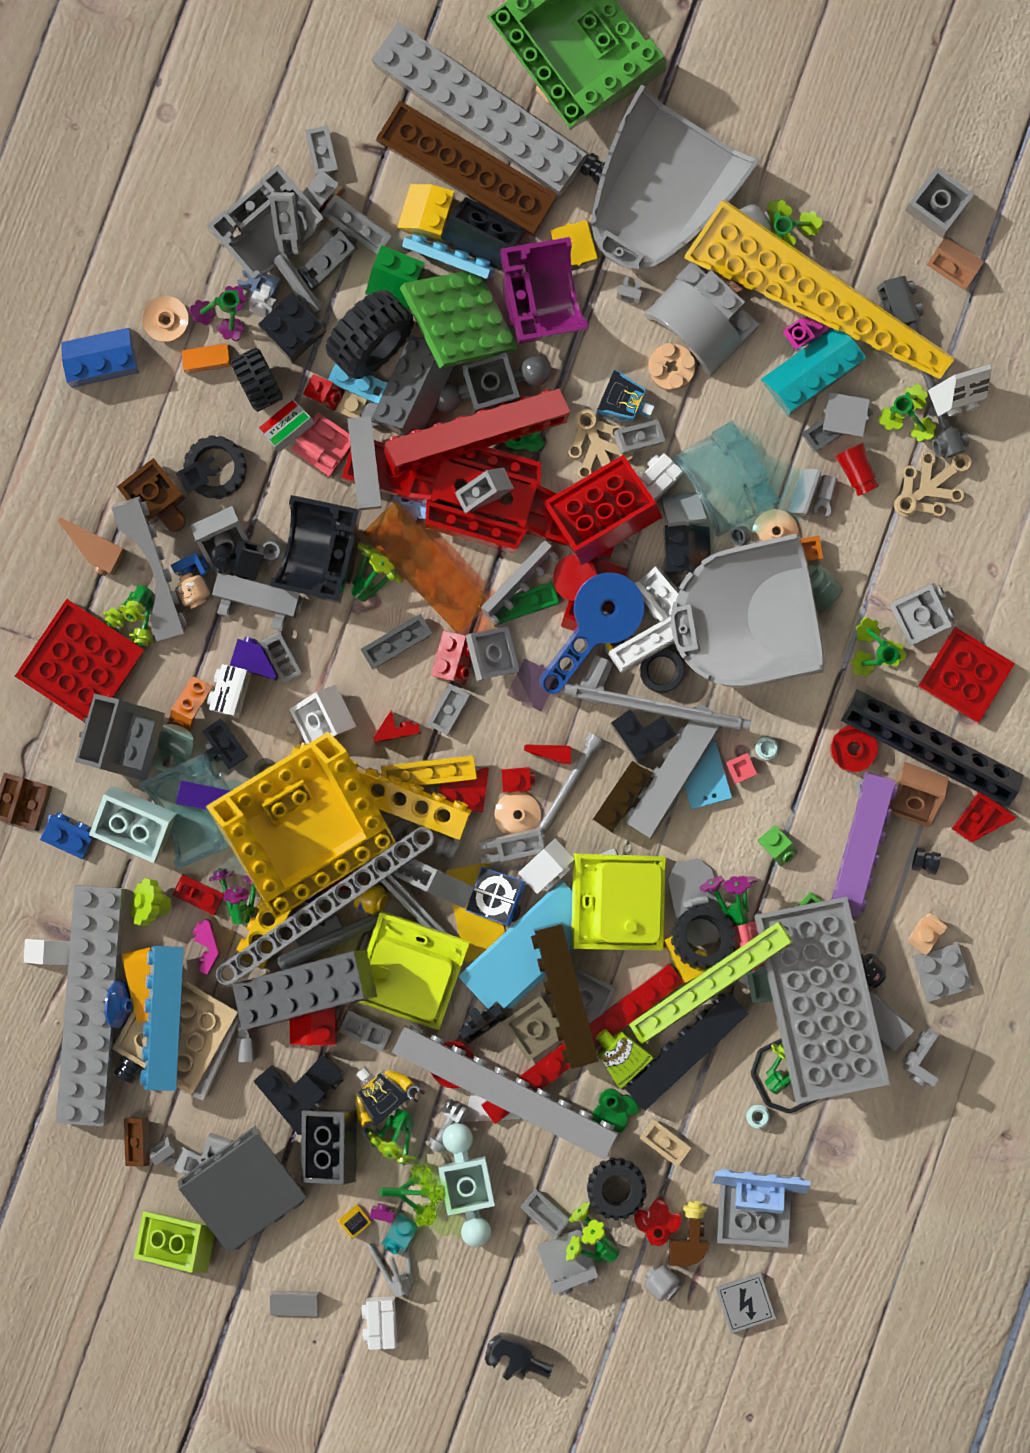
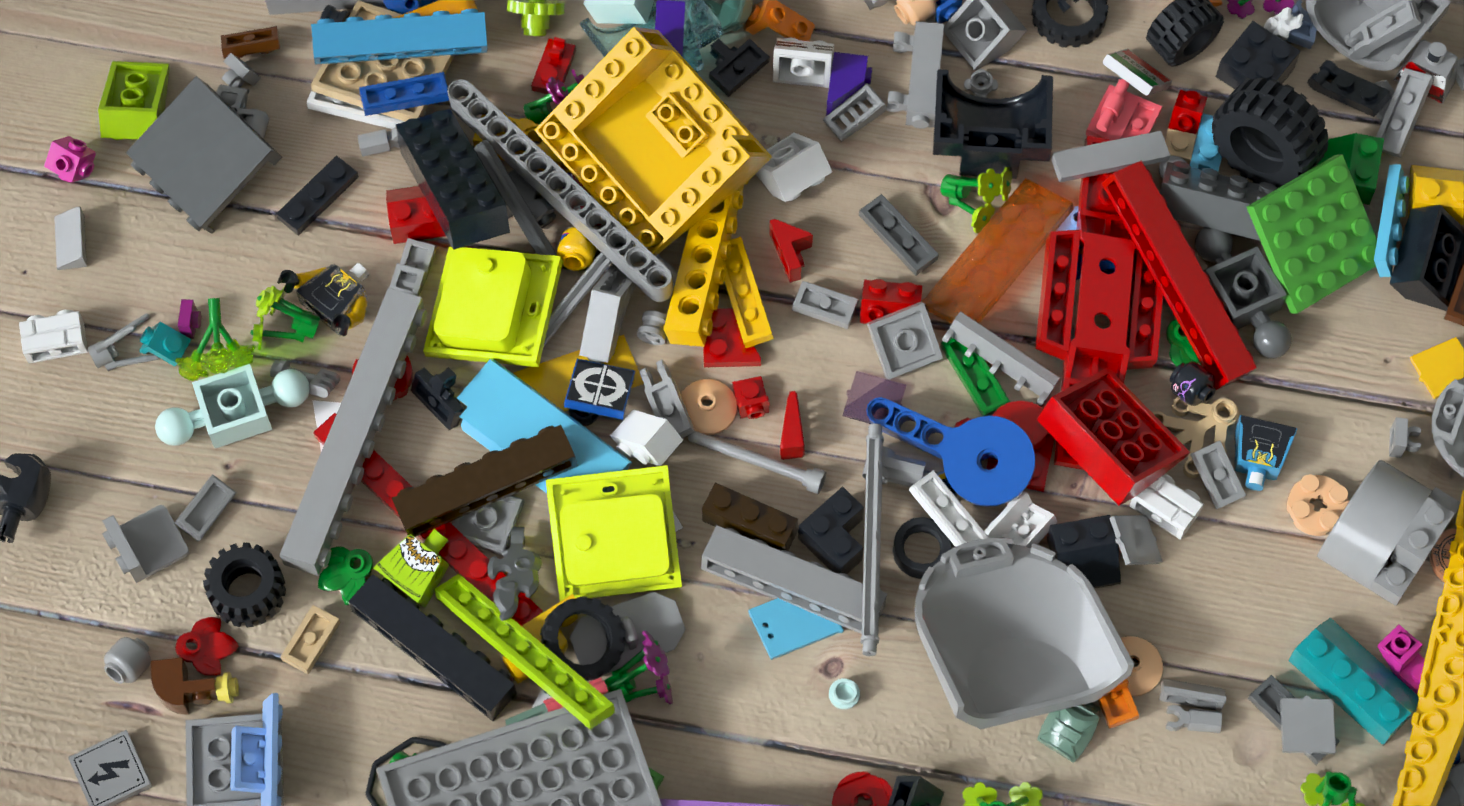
camera: 80 degrees right, 20 degrees down
dark pink slope [193,919,221,974] -> none
black brick [211,540,264,580] -> none
light grey axle [274,253,323,315] -> none
black brick [288,1053,345,1111] -> none
black slope [301,1109,357,1185] -> none
slope [338,1204,372,1239] -> none
light grey slope [455,468,514,513] -> none
magenta piece [500,237,588,344] -> none
dark tan plate [501,996,559,1061] -> none
plant [566,1202,620,1263] -> none
clear light blue piece [672,420,779,537] -> none
coral plate [726,753,757,784] -> none
dark grey hinge [730,526,751,546] -> none
light aqua plate [746,1105,770,1129] -> none
bright green bracket [757,825,798,867] -> none
red plant [834,442,879,496] -> none
none -> dark pink brick [44,136,96,183]
none -> blue tile [359,72,449,116]
none -> dark grey piece [488,526,542,621]
none -> black head [1170,362,1216,406]

